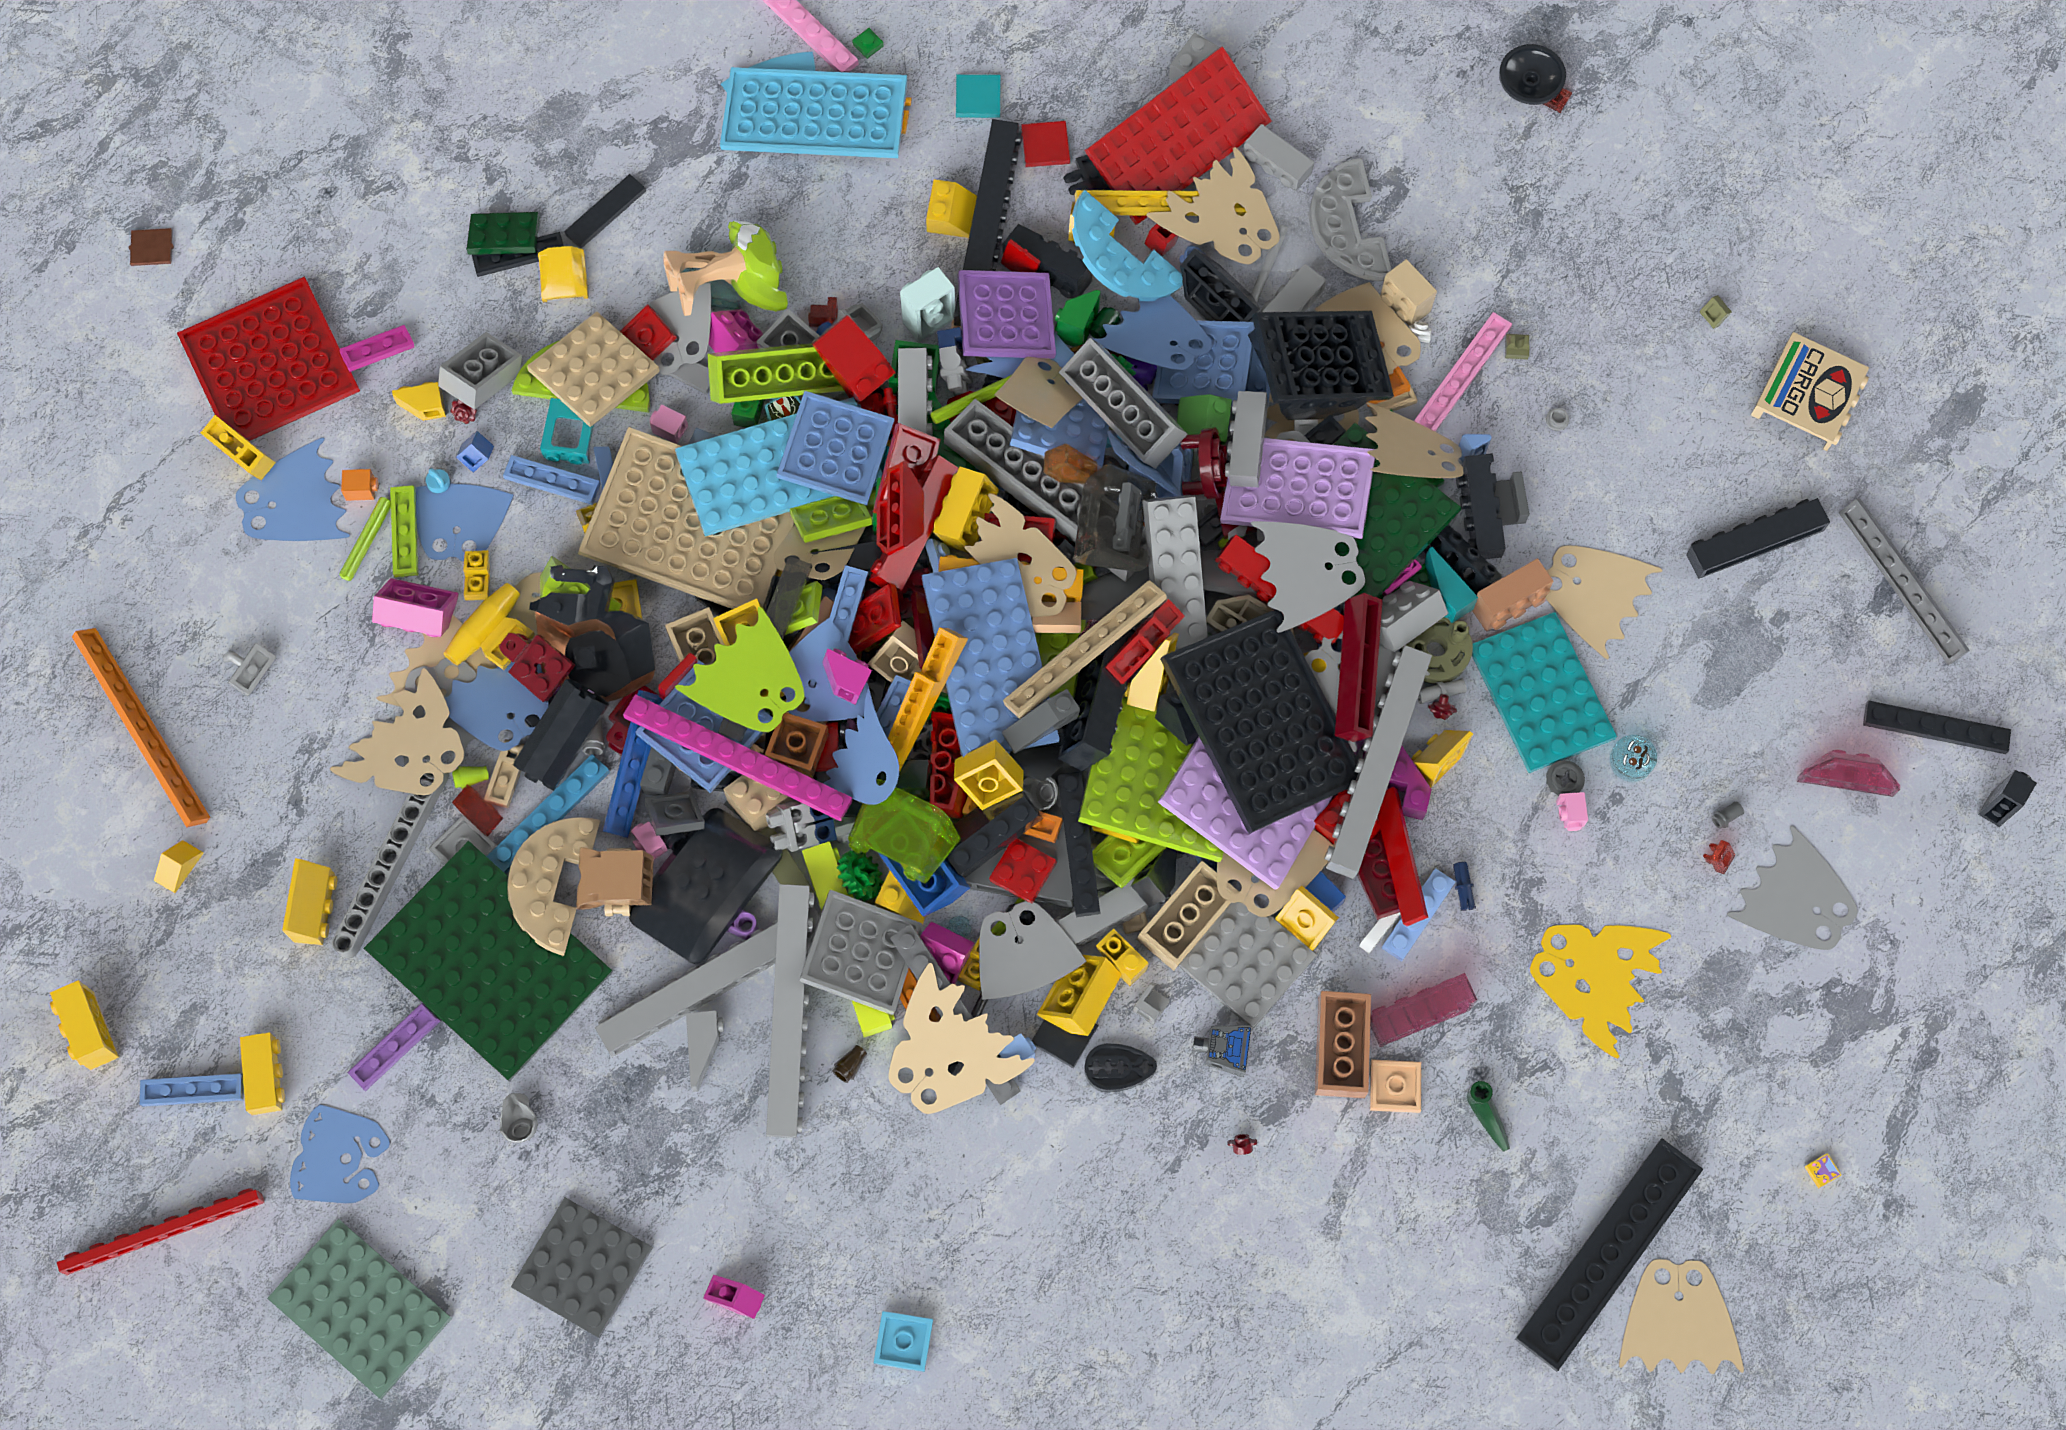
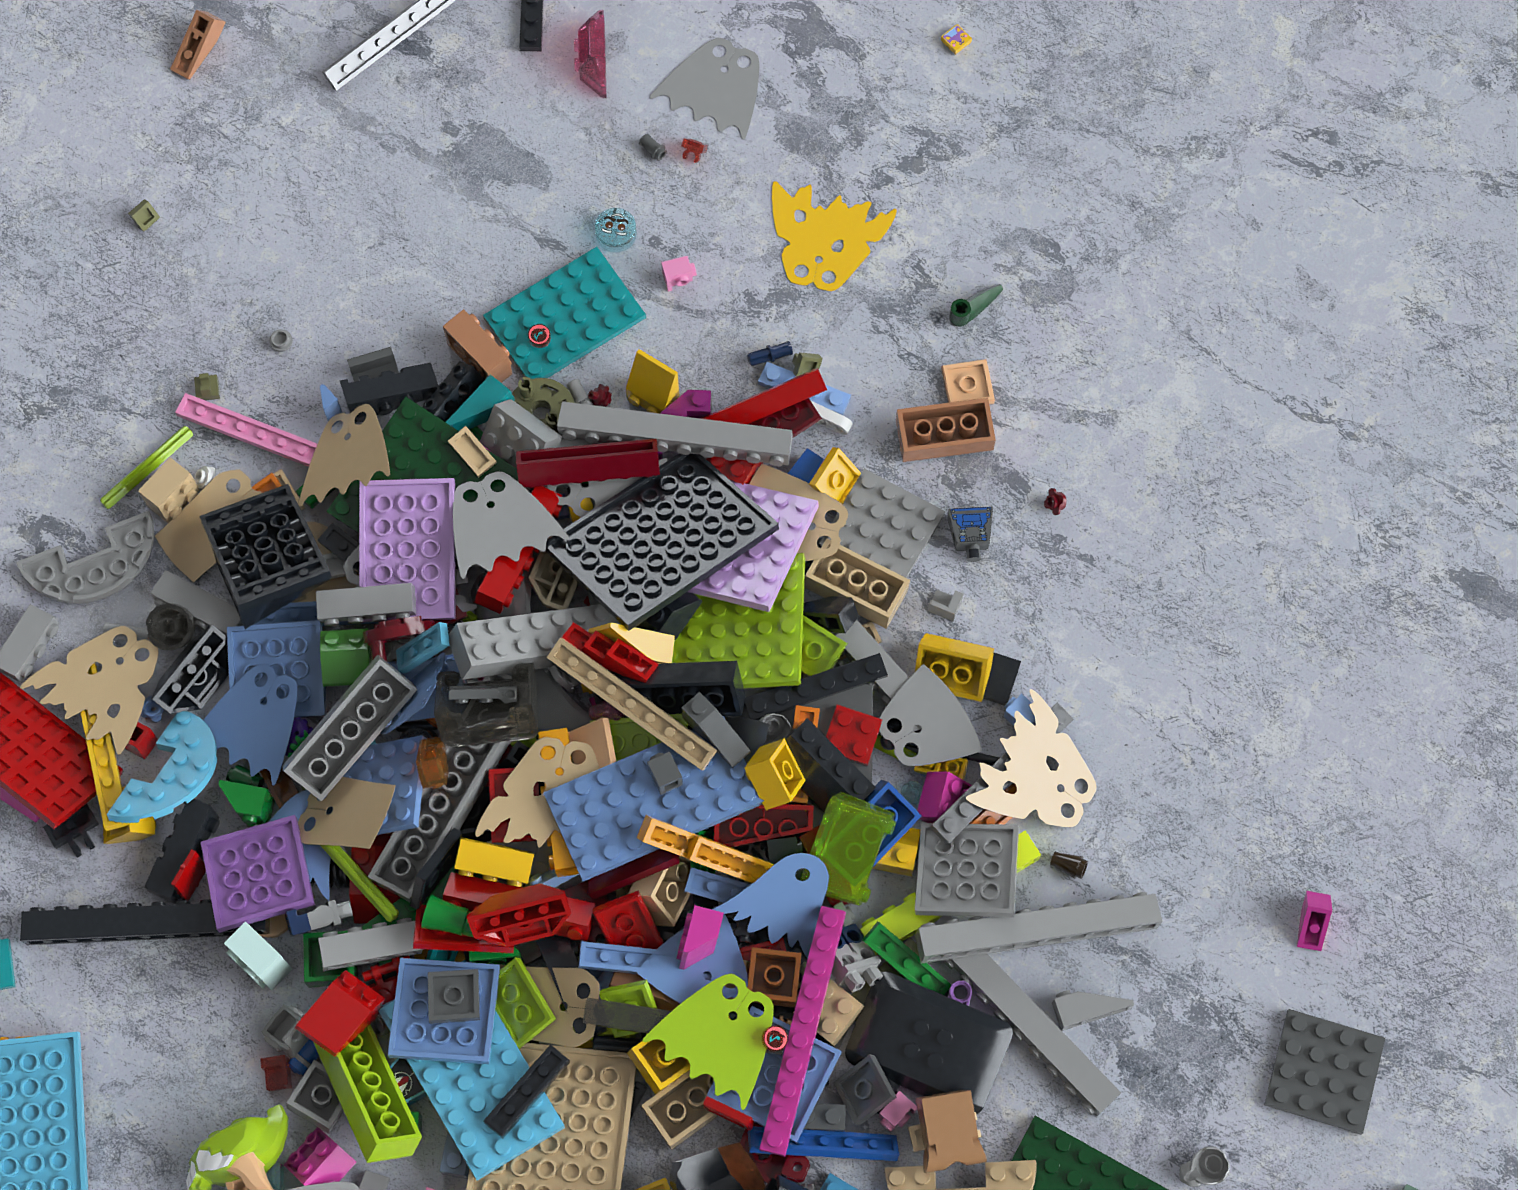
camera: 100 degrees left, 0 degrees up
green gear [837,849,884,902] -> none
medium azure plate [873,1311,933,1372] -> none
yellow slope [926,179,977,238] -> none
red tile [1021,121,1070,168] -> none
black piece [1084,1043,1157,1093] -> none
yellow slope [1096,928,1149,986] -> none
clear pink wedge [1370,973,1477,1047] -> none
black plate [1515,1138,1703,1372] -> none
tan piece [1546,545,1662,659] -> none
dark grey gear [1546,760,1585,797] -> none
tan piece [1619,1259,1744,1374] -> none
black brick [1686,498,1830,579] -> none
tan panel [1751,332,1869,451] -> none
none -> lime axle [100,426,193,509]
none -> clear smoke cylinder [146,603,195,650]
none -> nougat slope [170,10,226,80]
none -> medium azure plate [396,622,450,673]
none -> black tile [410,828,461,910]
none -> green plant [421,895,473,937]
none -> dark grey plate [428,969,480,1024]
none -> tan tile [448,426,497,478]
none -> black tile [483,1044,570,1139]
none -> clear red tile [528,324,551,348]
none -> dark grey brick [647,751,683,795]
none -> clear red tile [762,1026,788,1052]
none -> olive tile [792,352,823,377]
none -> green plate [862,921,952,995]

